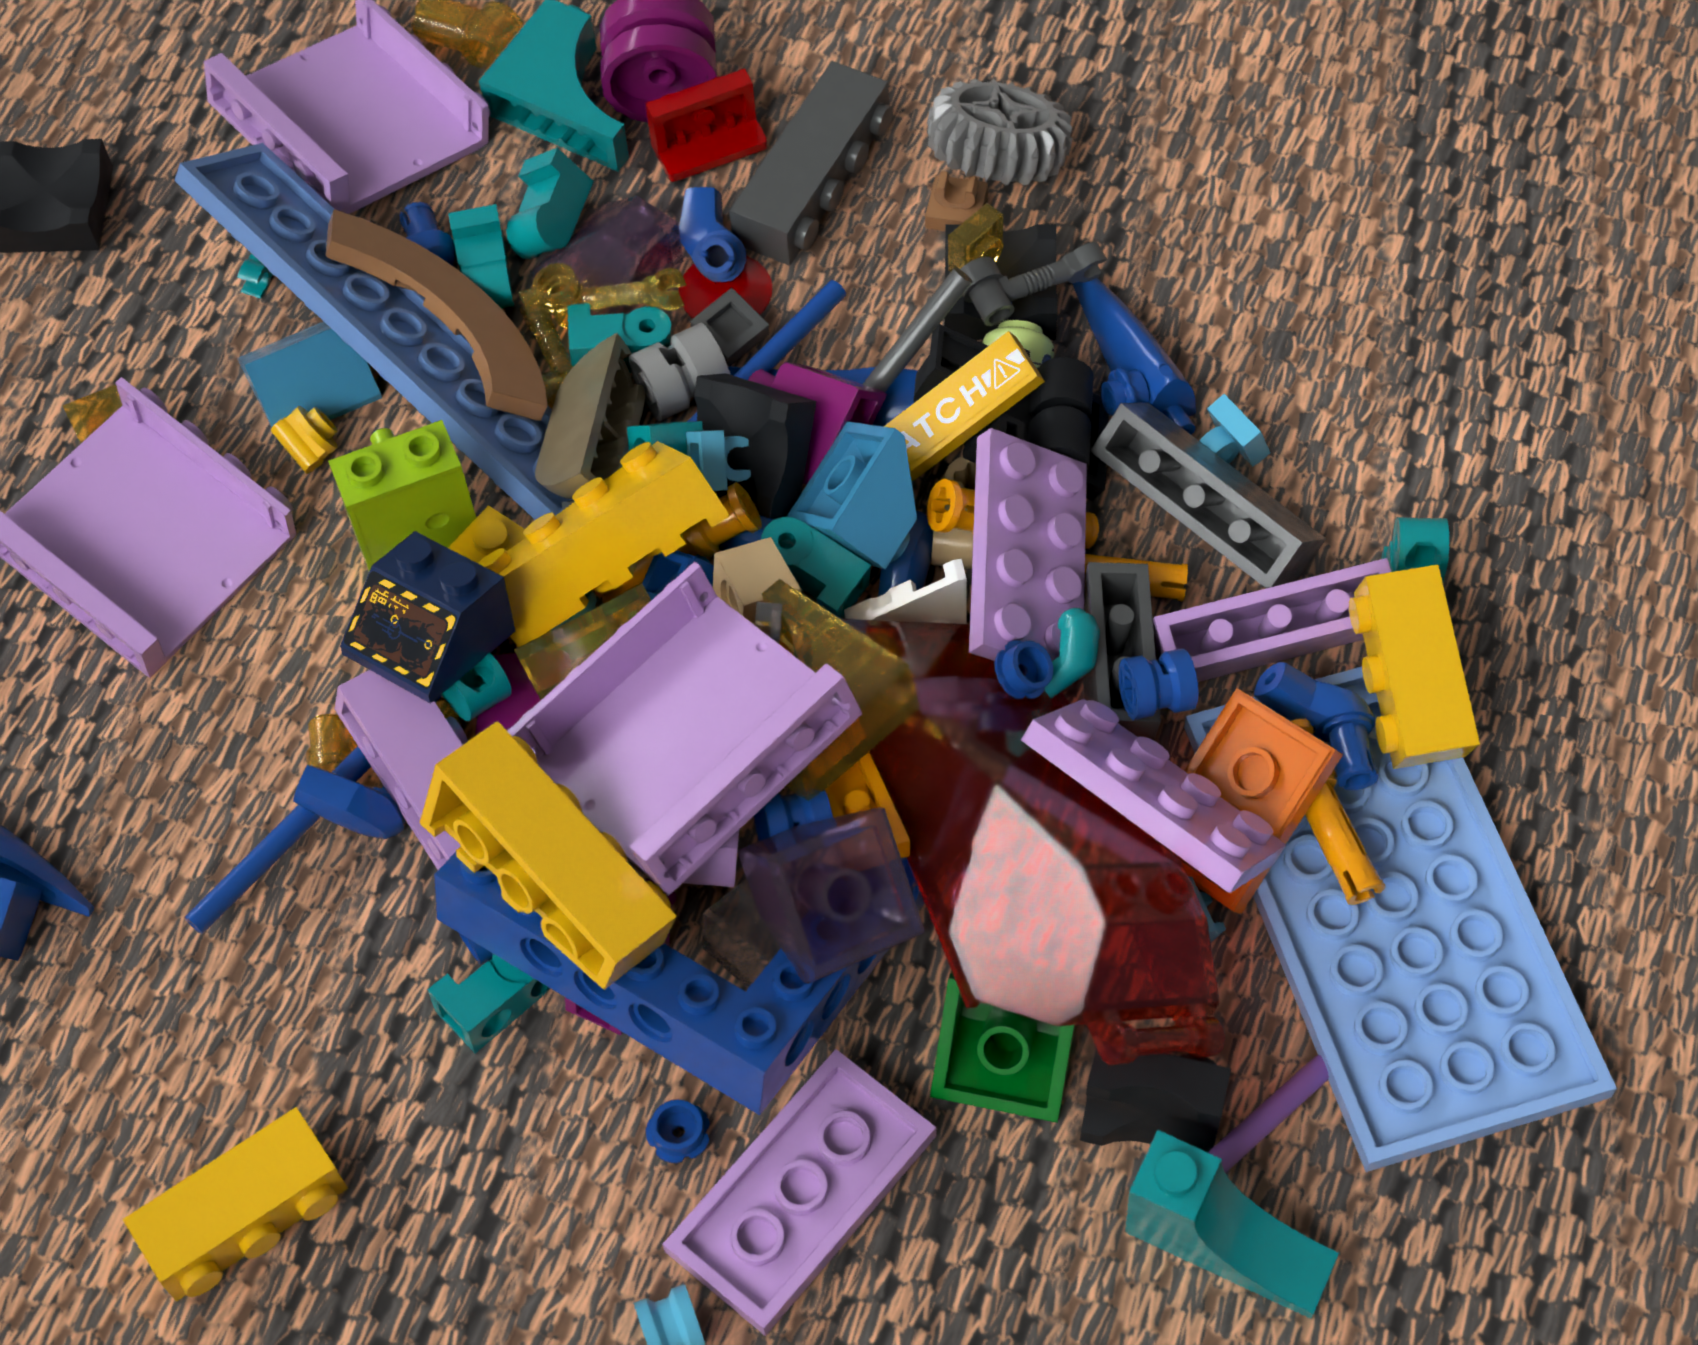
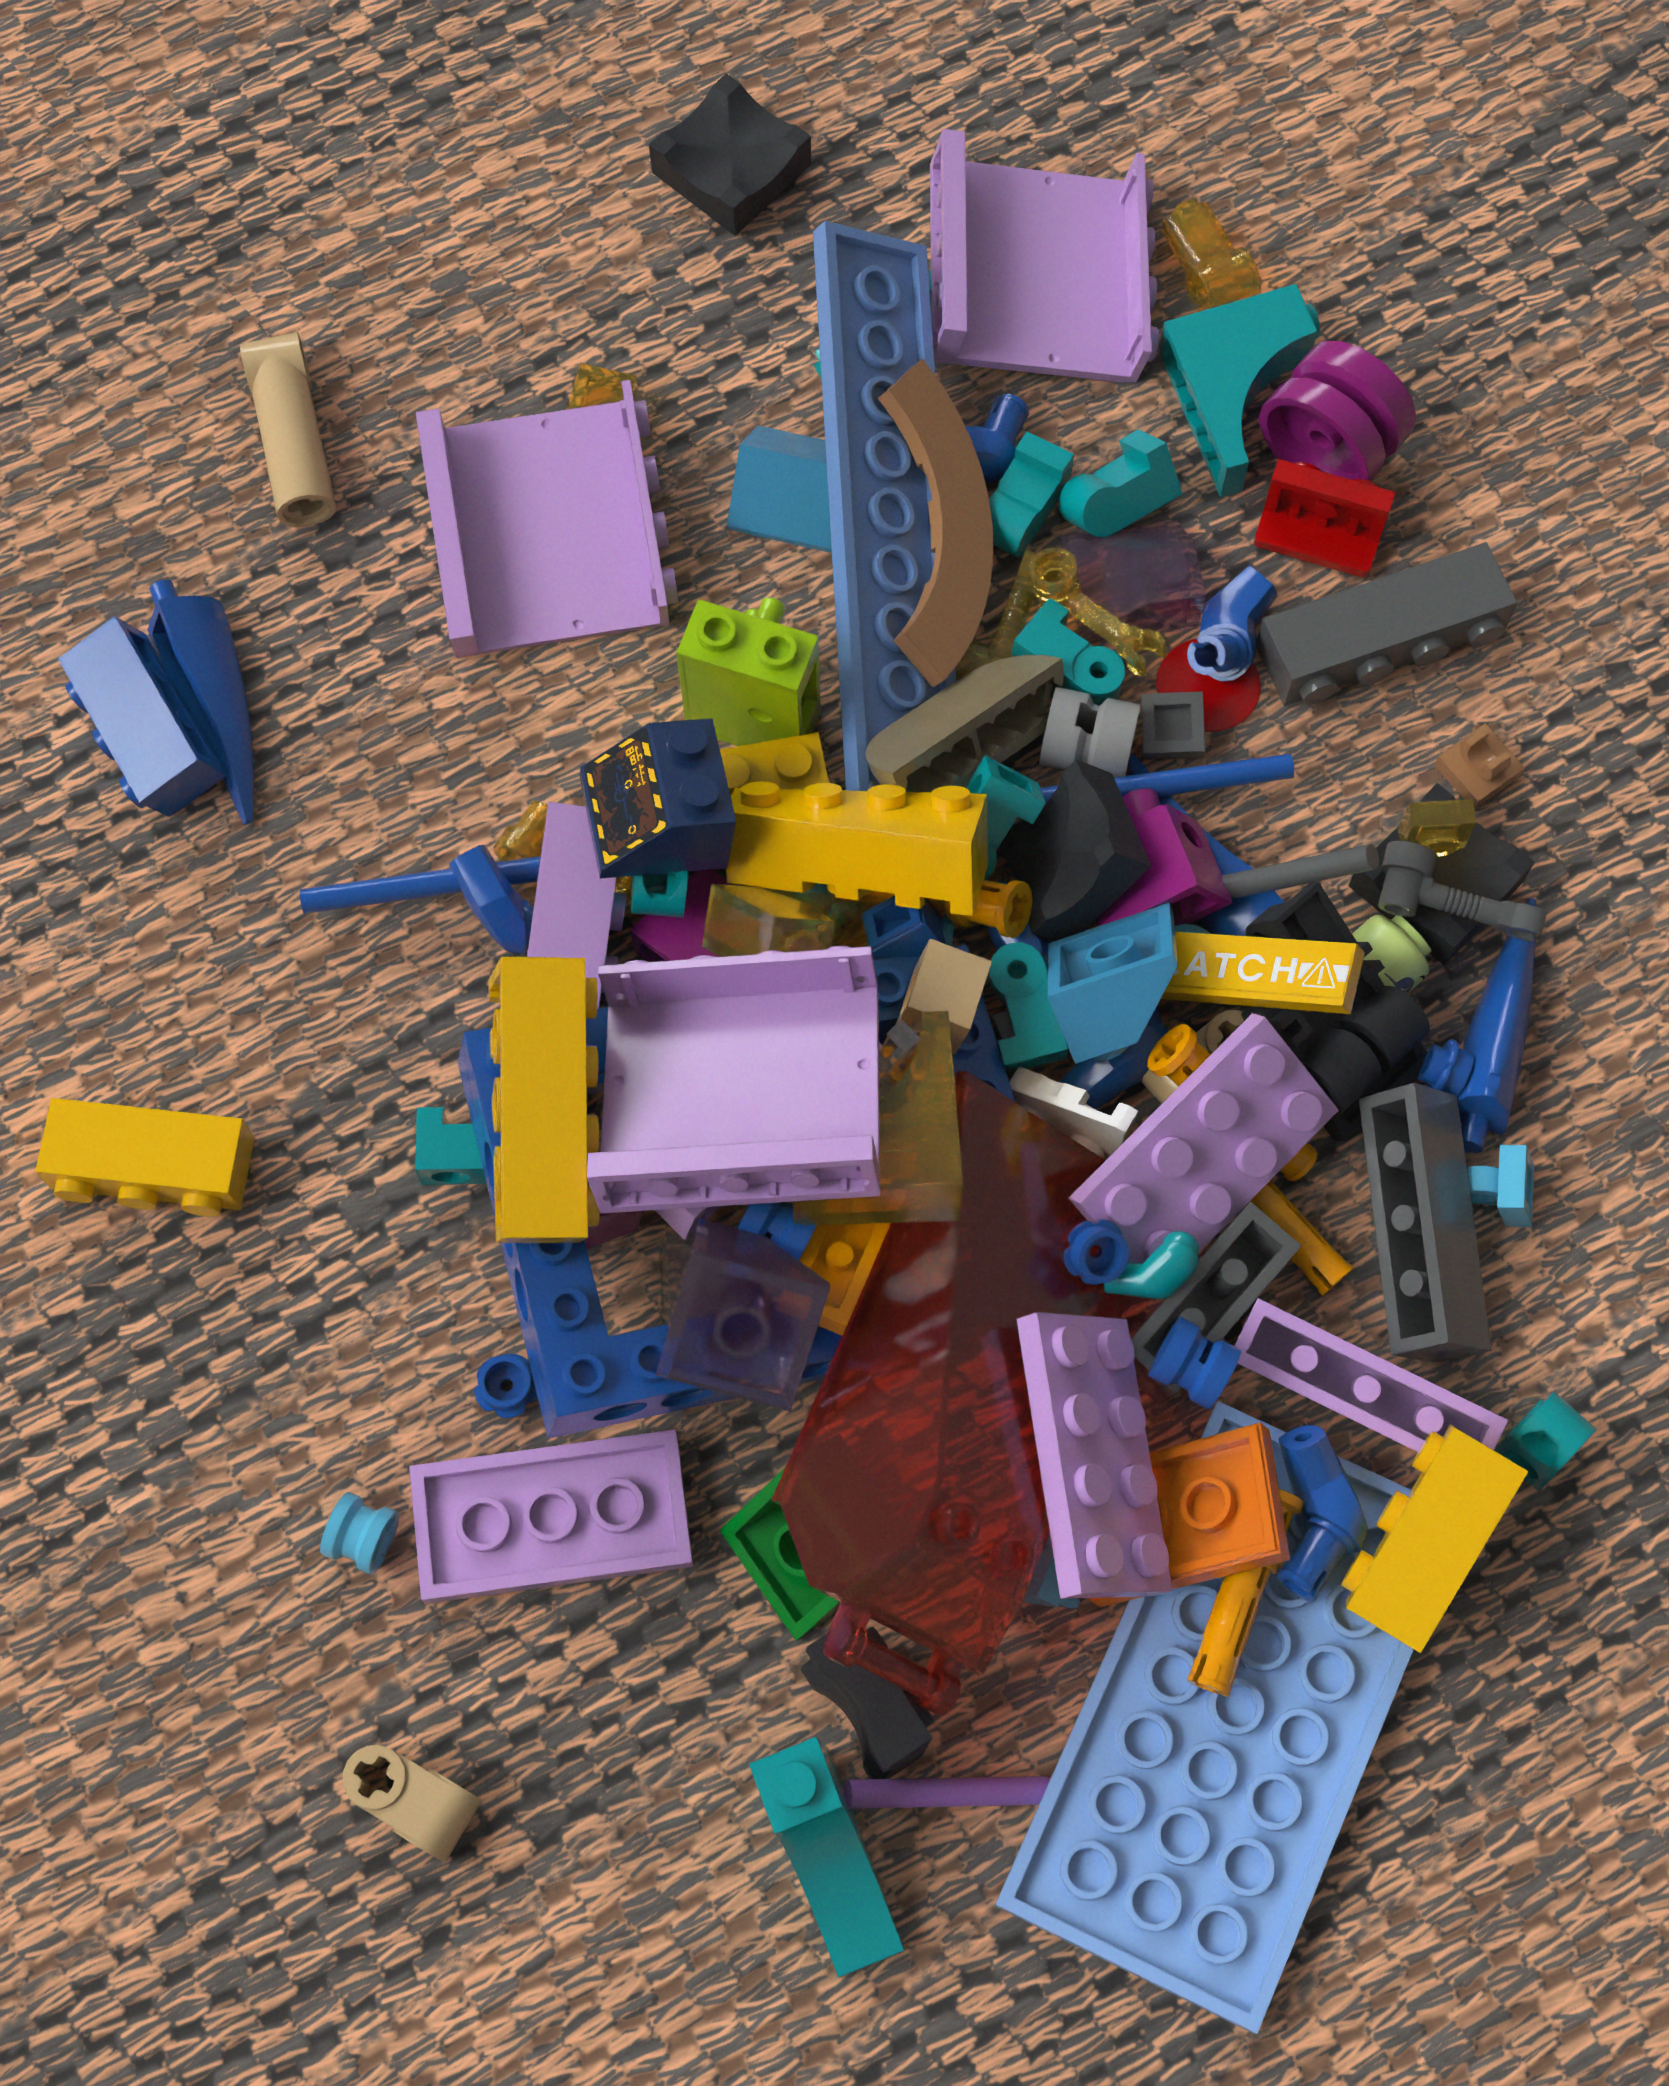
camera: 40 degrees right, 10 degrees up
yellow plate [271,406,338,474] -> none
medium azure tile [686,430,751,491] -> none
light grey gear [927,79,1073,185] -> none

